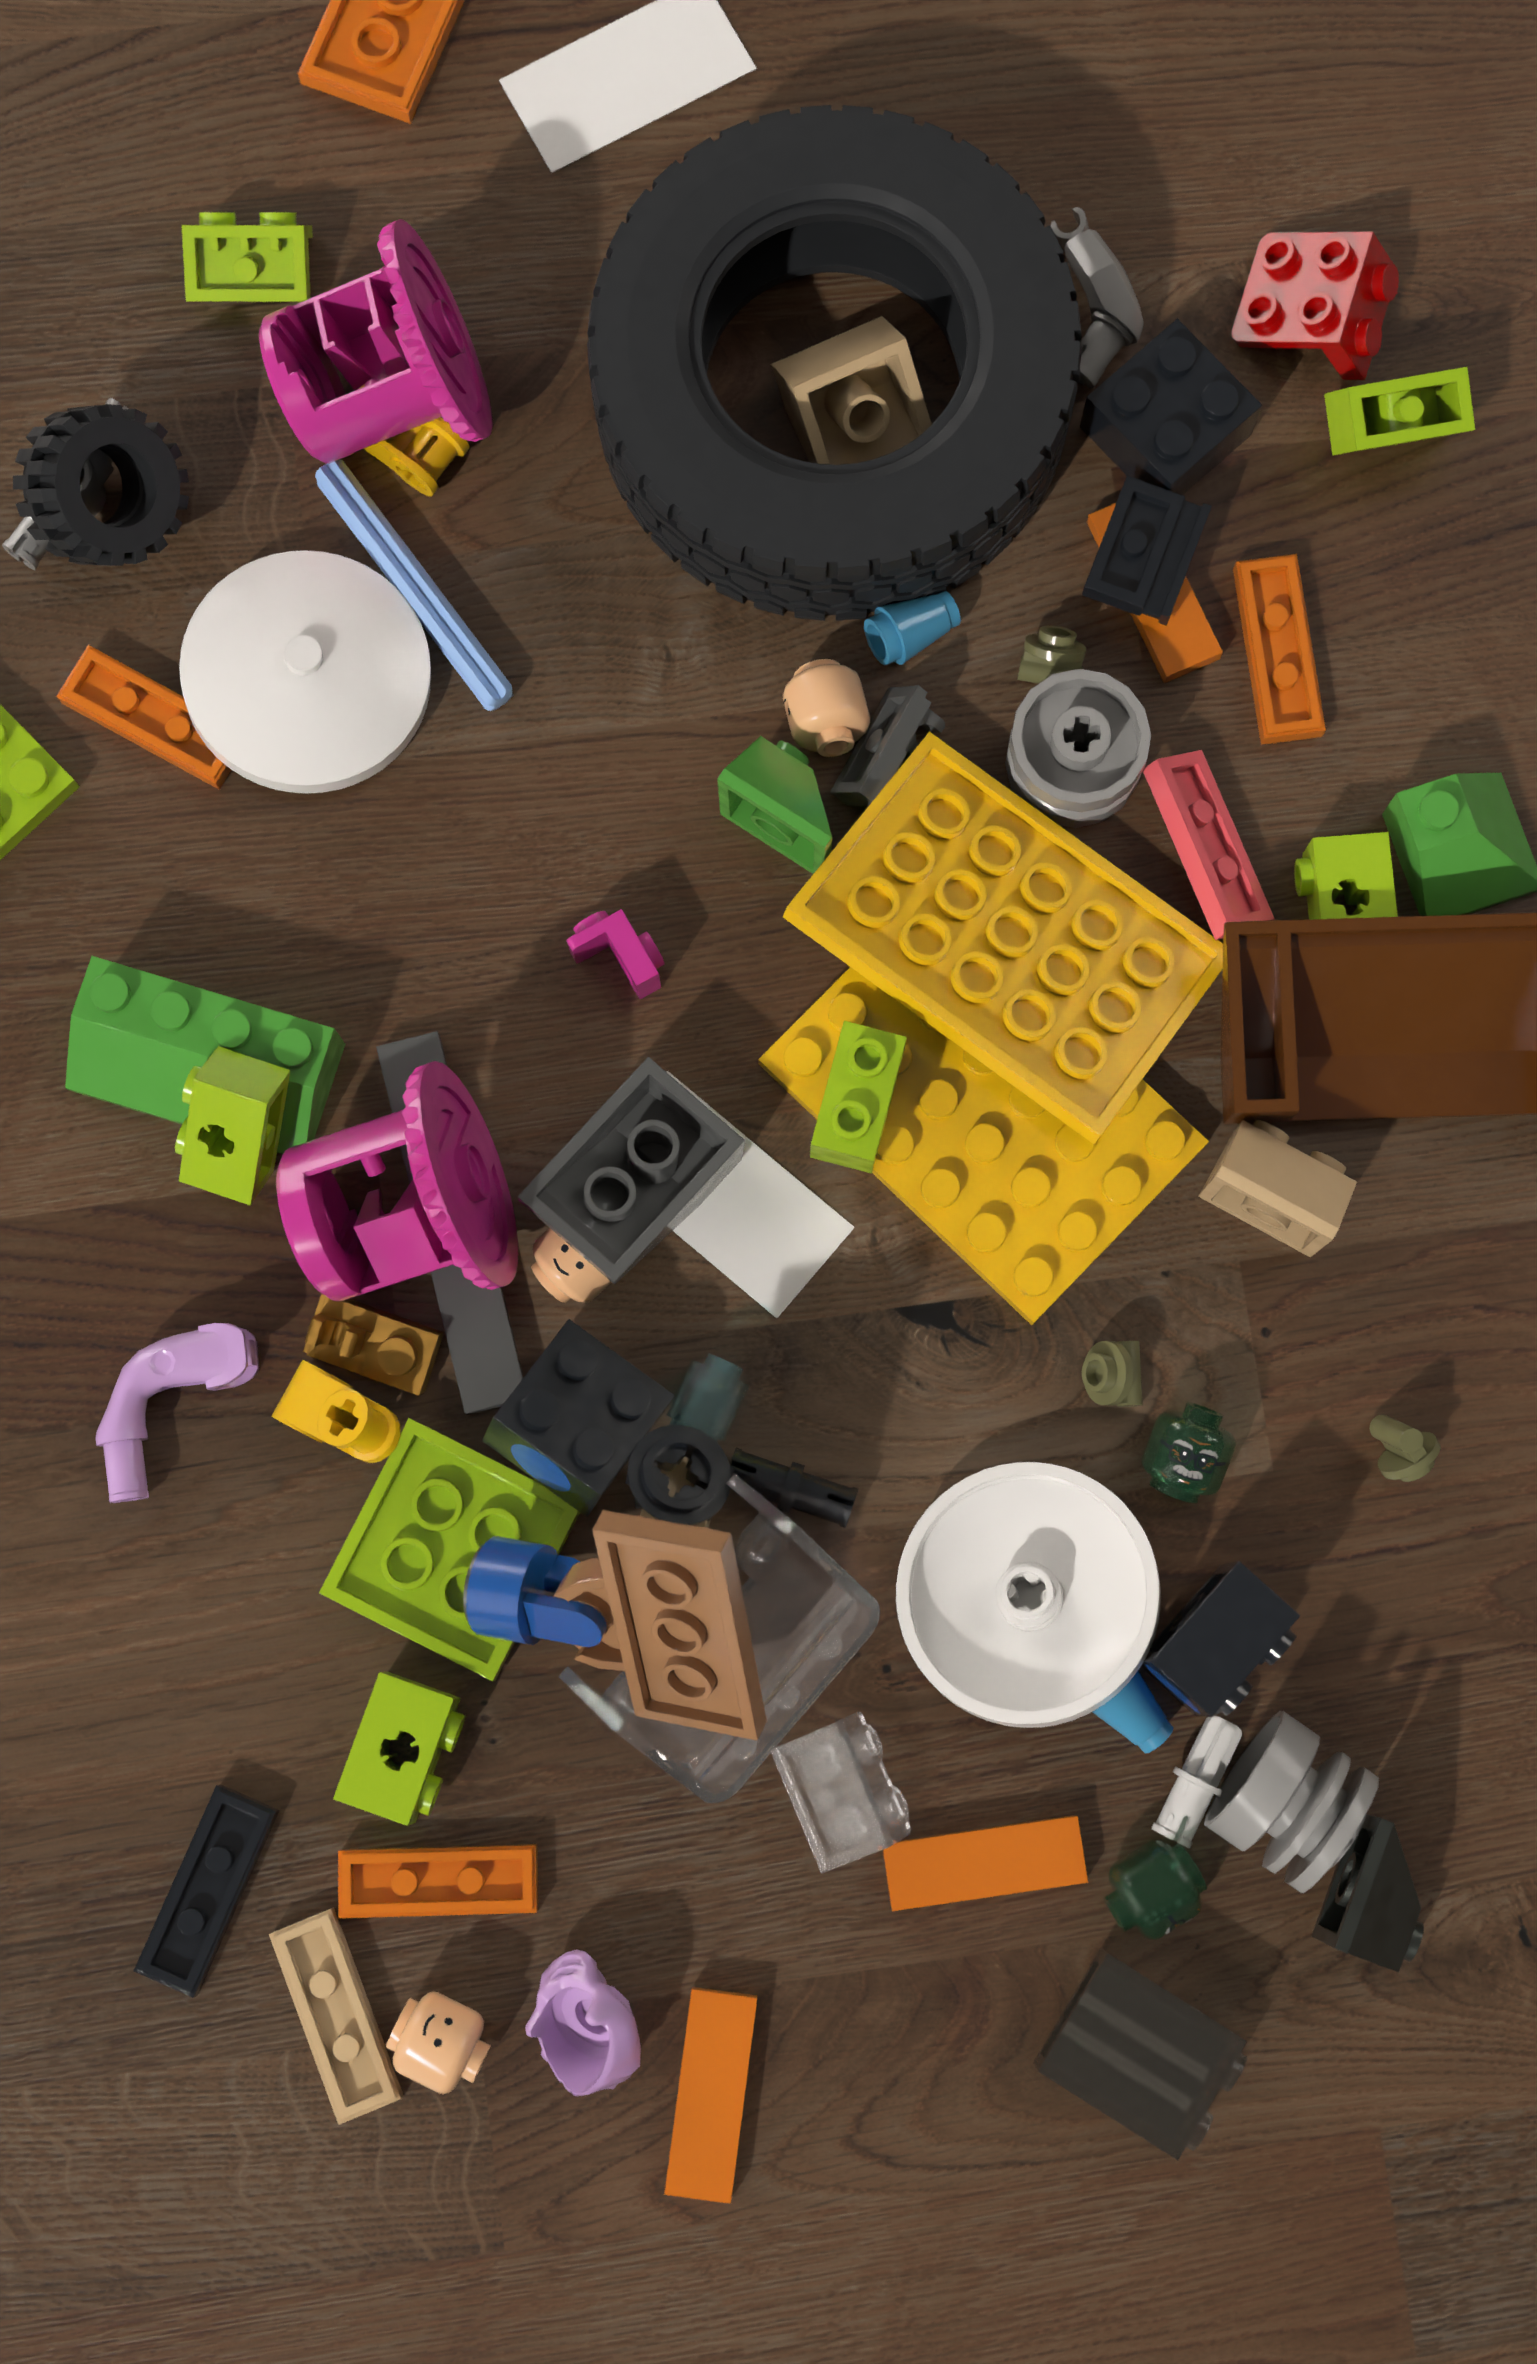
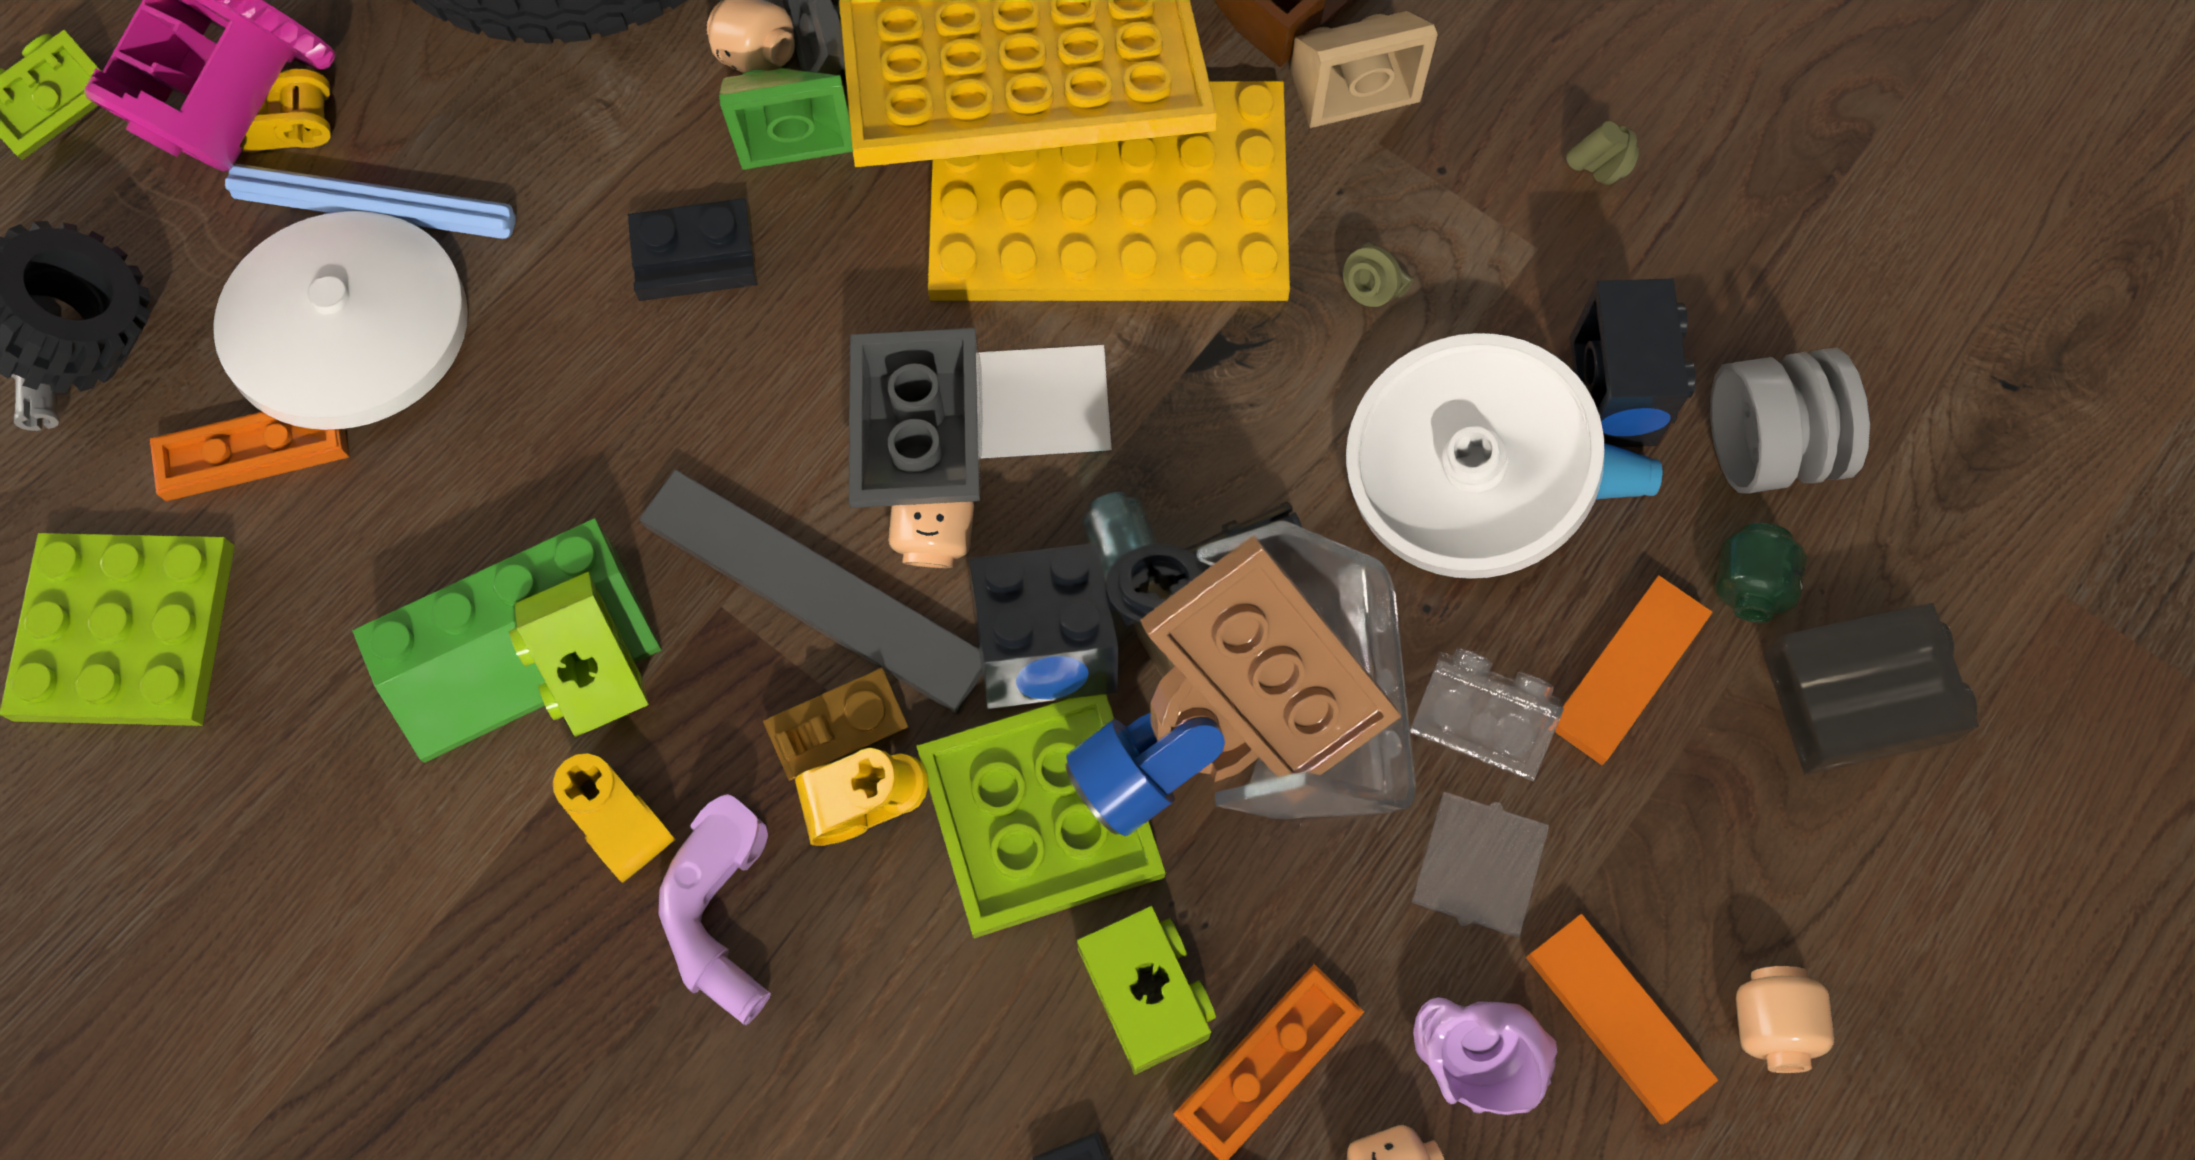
camera: 45 degrees left, 10 degrees down
dark pink piece [276,1061,518,1302] -> none
dark pink bracket [567,909,665,999] -> none
lime brick [810,1021,907,1174] -> none
clear green head [1141,1402,1237,1503] -> none
white axle [1151,1715,1242,1848] -> none
pearl dark grey slope [1312,1814,1424,1972] -> none
none -> yellow piece [553,753,676,883]
none -> black plate [628,198,758,301]
none -> clear piece [1411,792,1549,937]
none -> light nougat head [1736,966,1834,1073]

